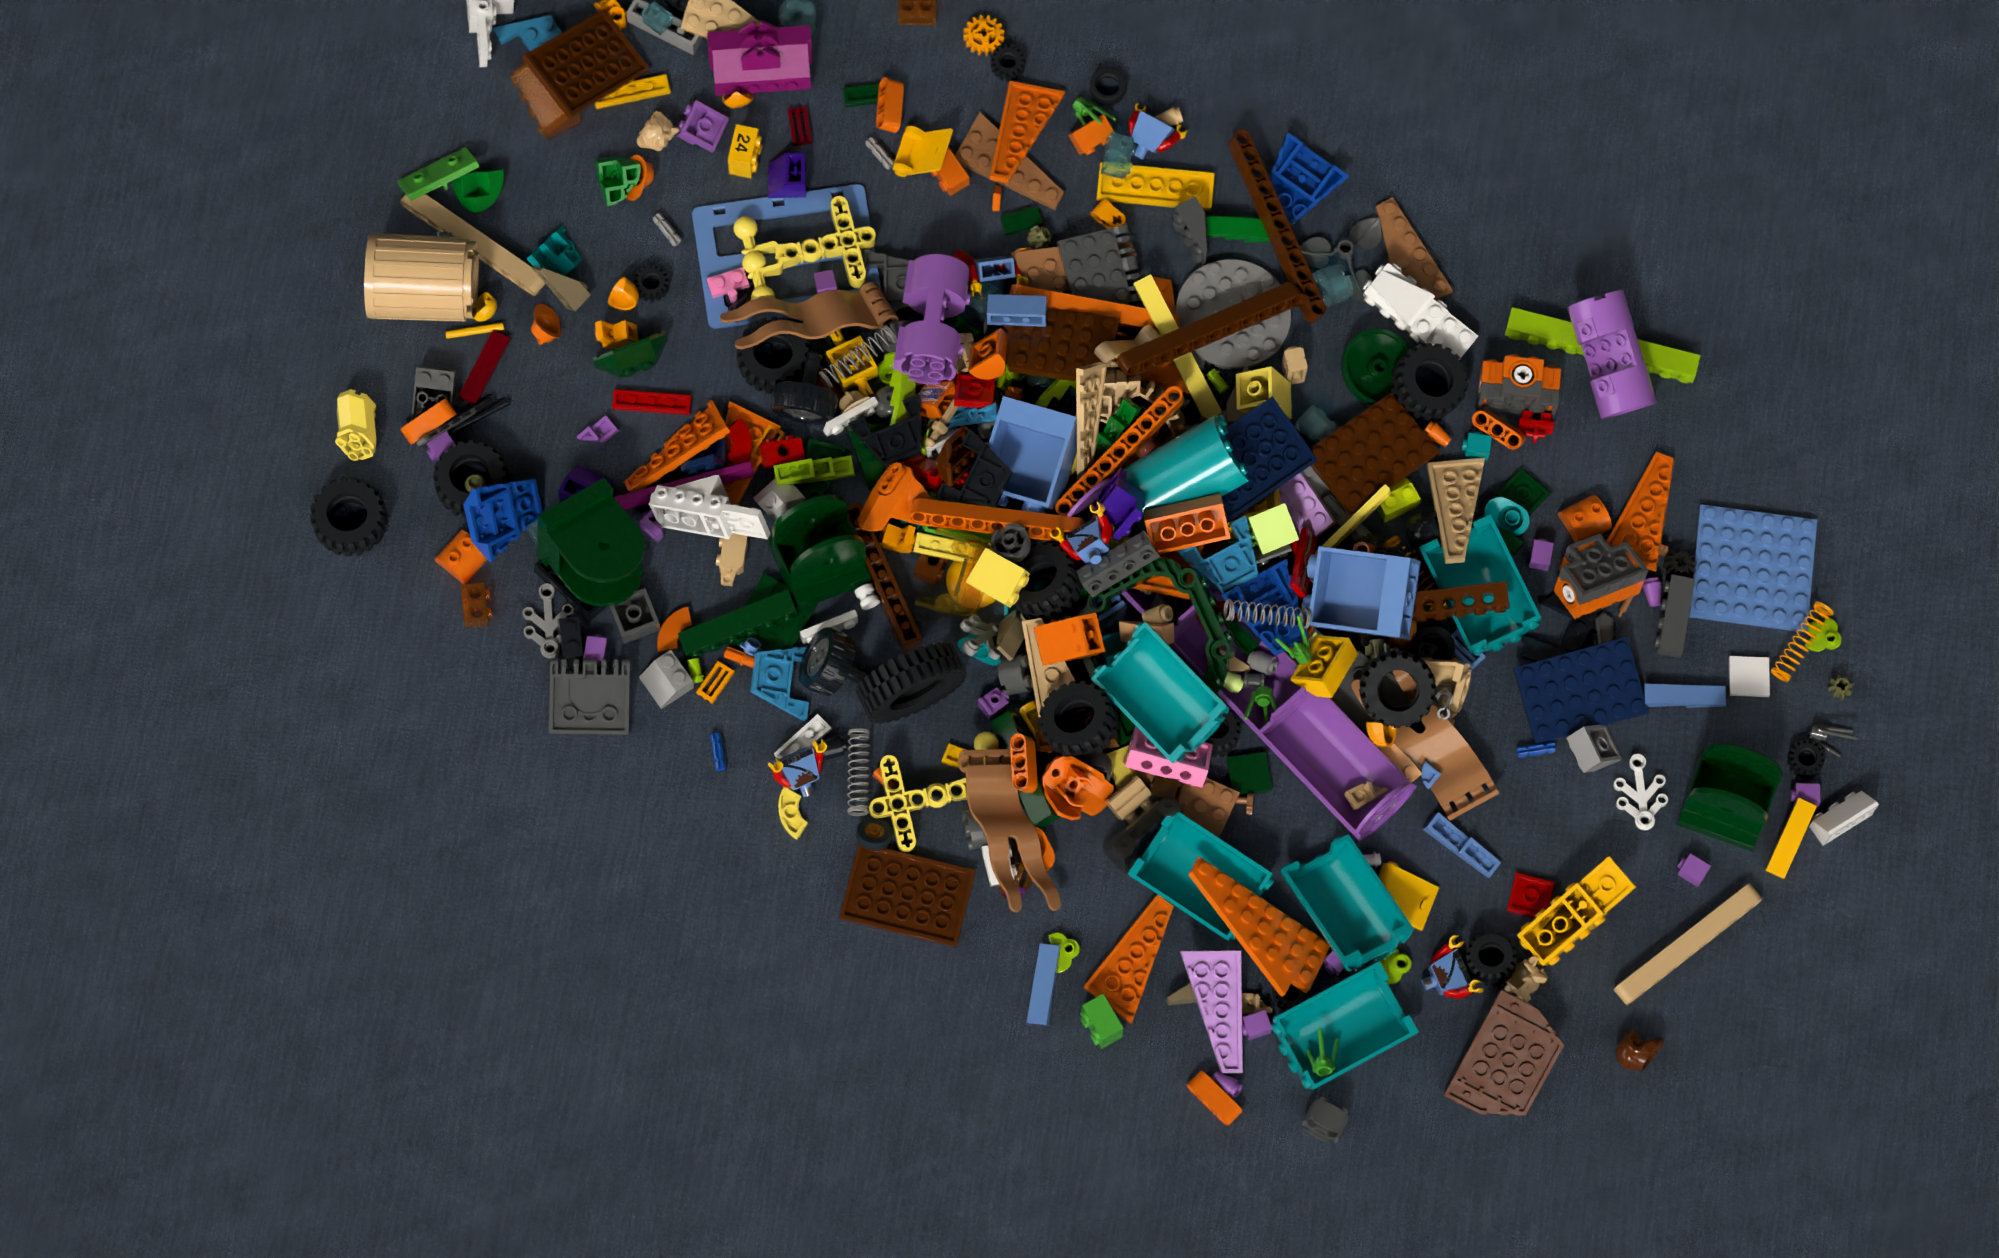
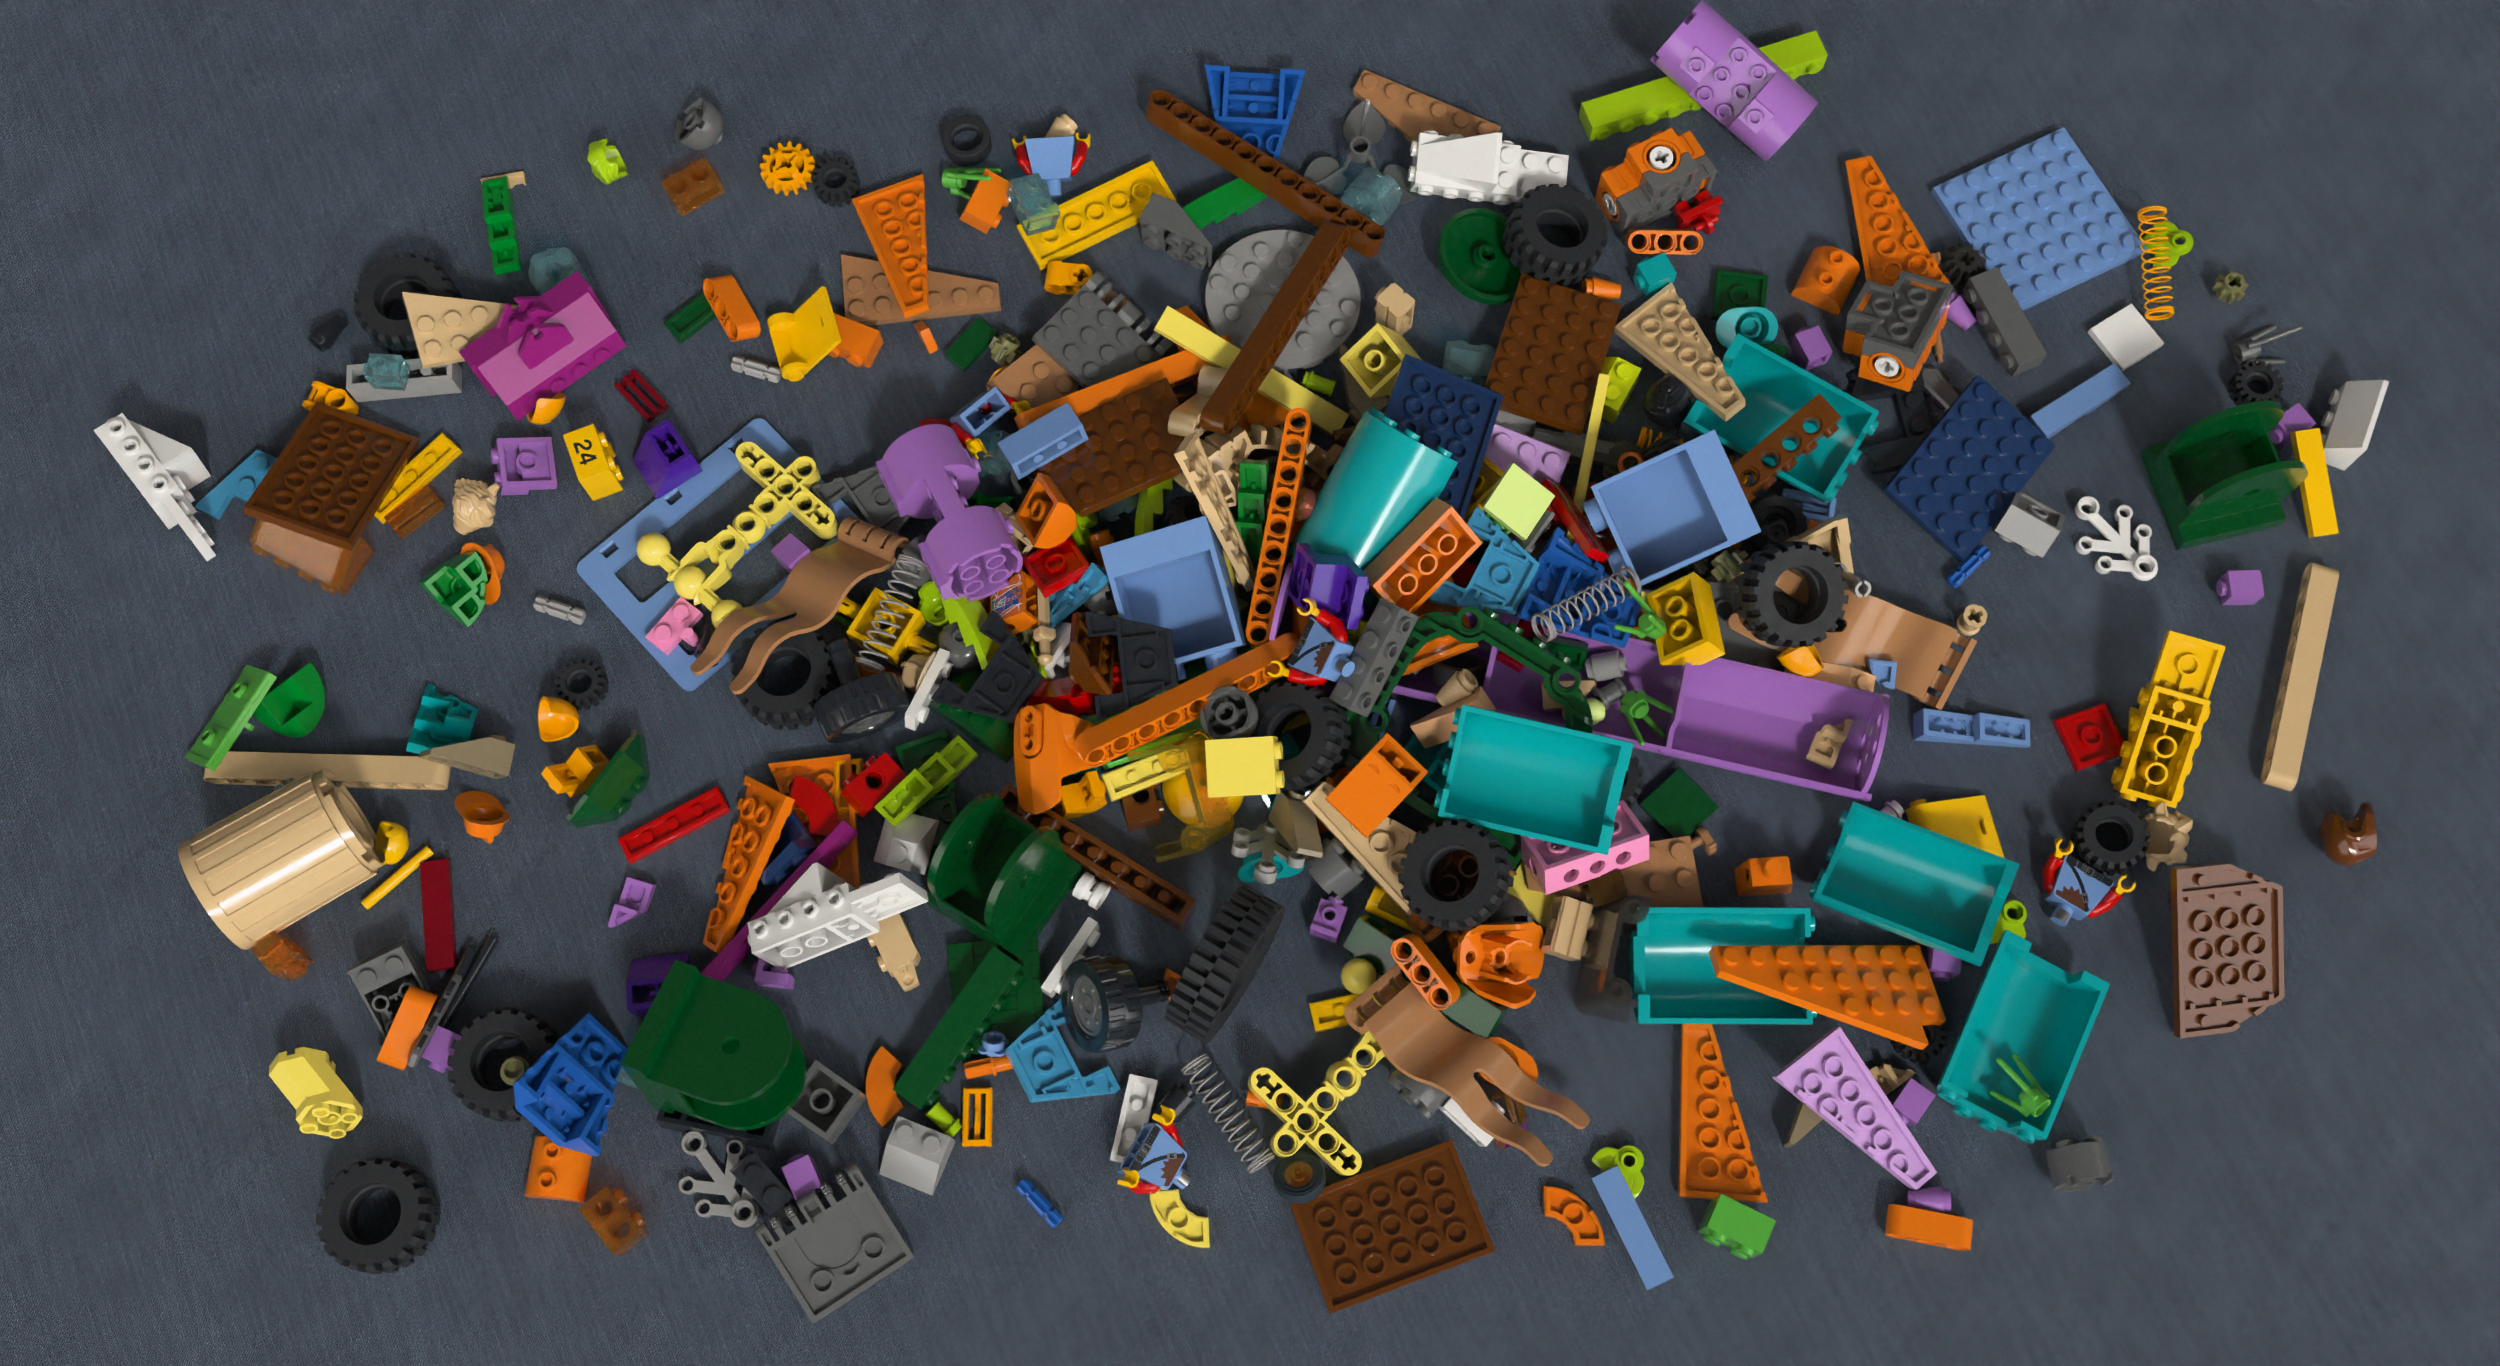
camera: 30 degrees left, 0 degrees up
none -> clear orange brick [251,930,313,981]
none -> clear orange tile [384,485,446,539]
none -> orange tile [1543,1186,1605,1246]
none -> orange torso [1734,856,1792,897]
none -> tan bush [1956,604,1988,636]

